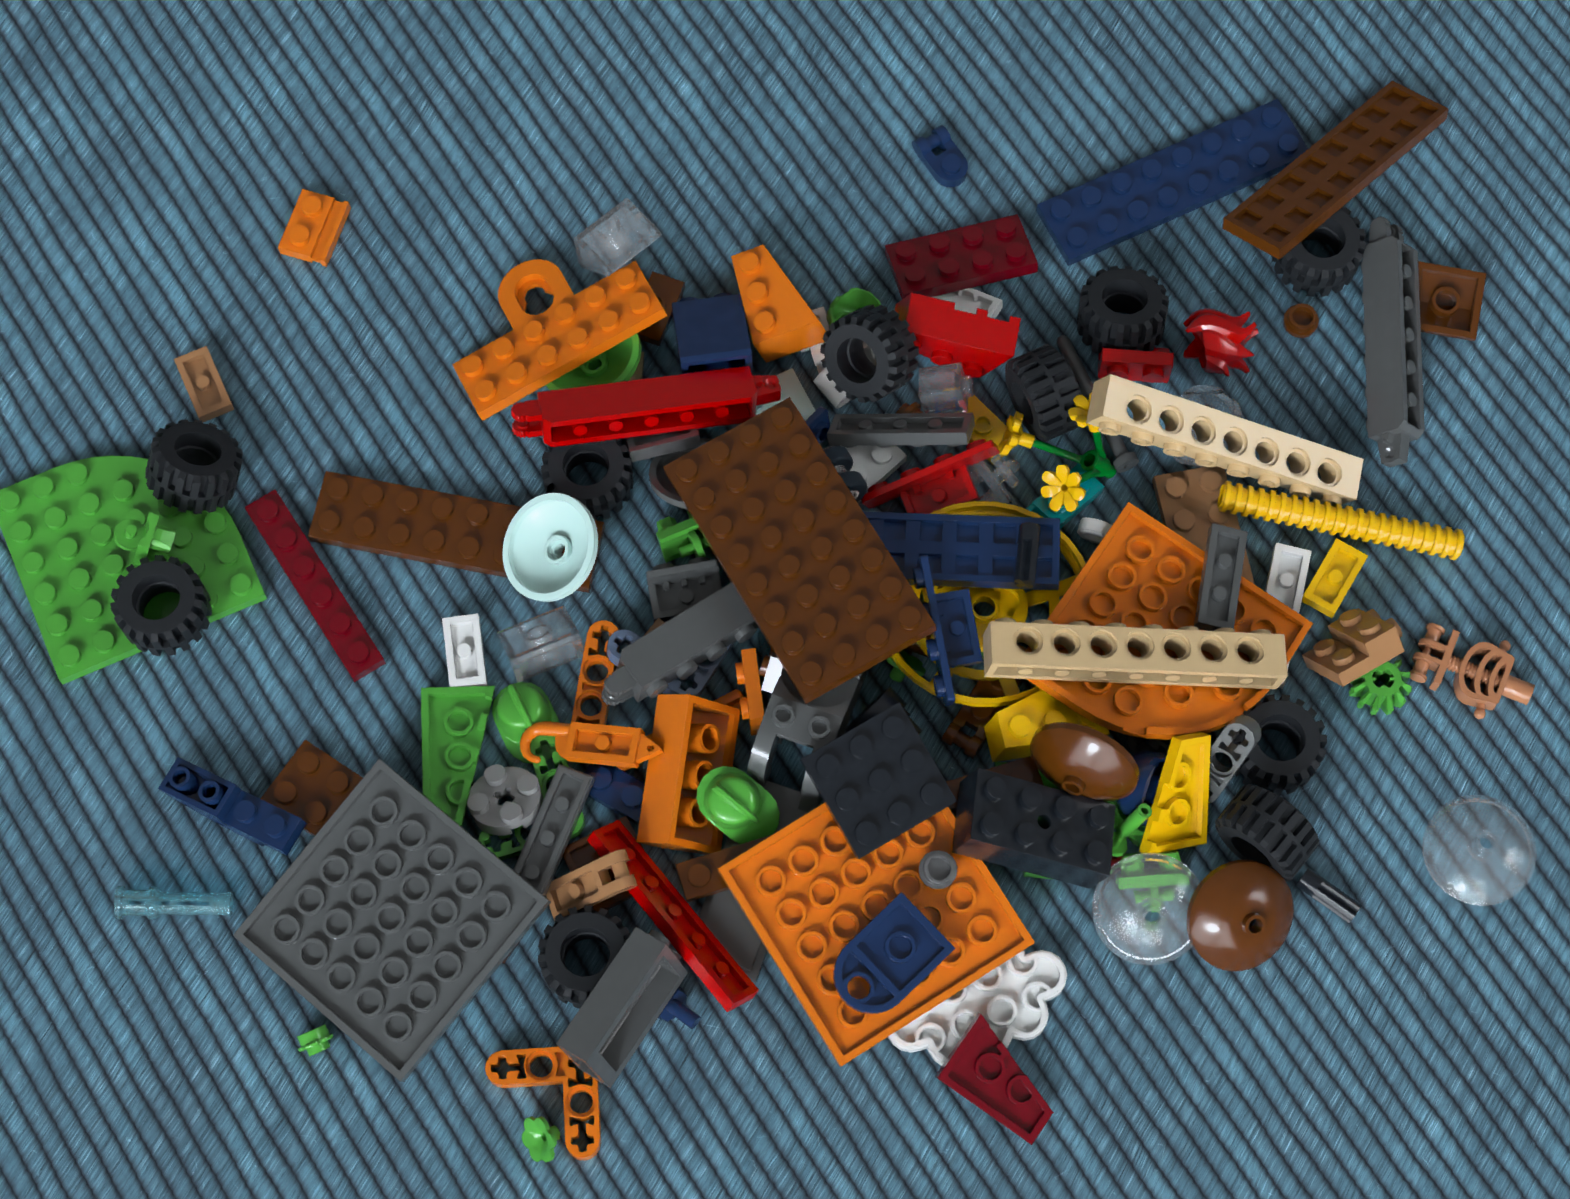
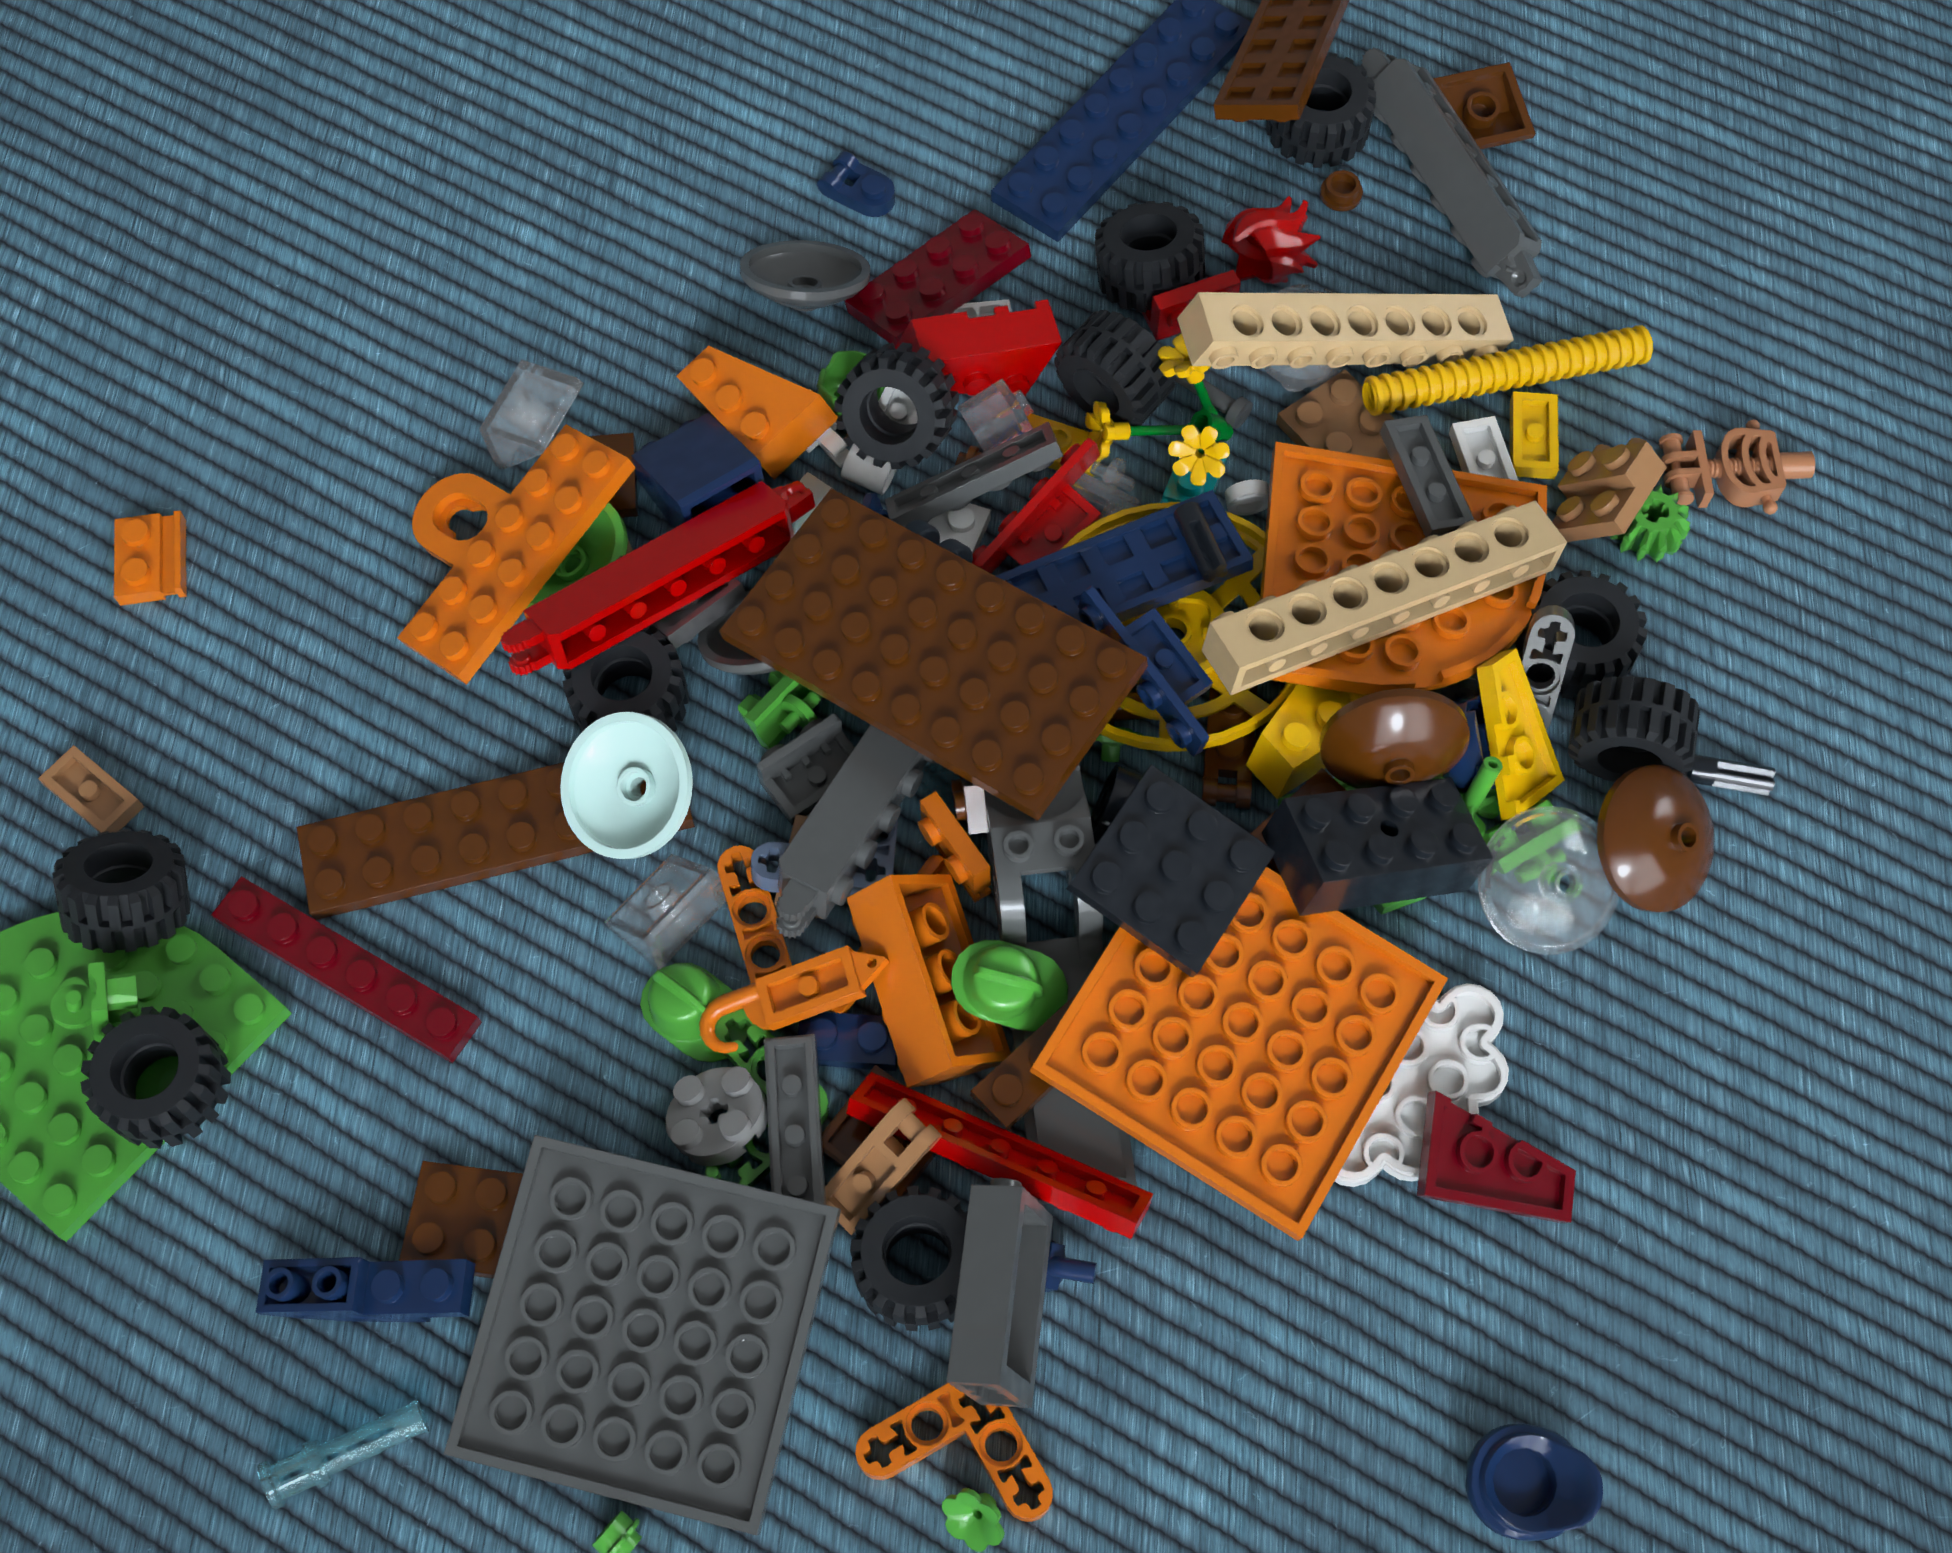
camera: 25 degrees left, 5 degrees down
bright green wing [421,686,495,826] -> none
white plate [442,613,488,687] -> none
dark blue plate [833,892,955,1014] -> none
flat silver plate [919,850,957,889] -> none
clear dish [1422,795,1537,906] -> none
none -> dark grey dish [740,240,870,312]

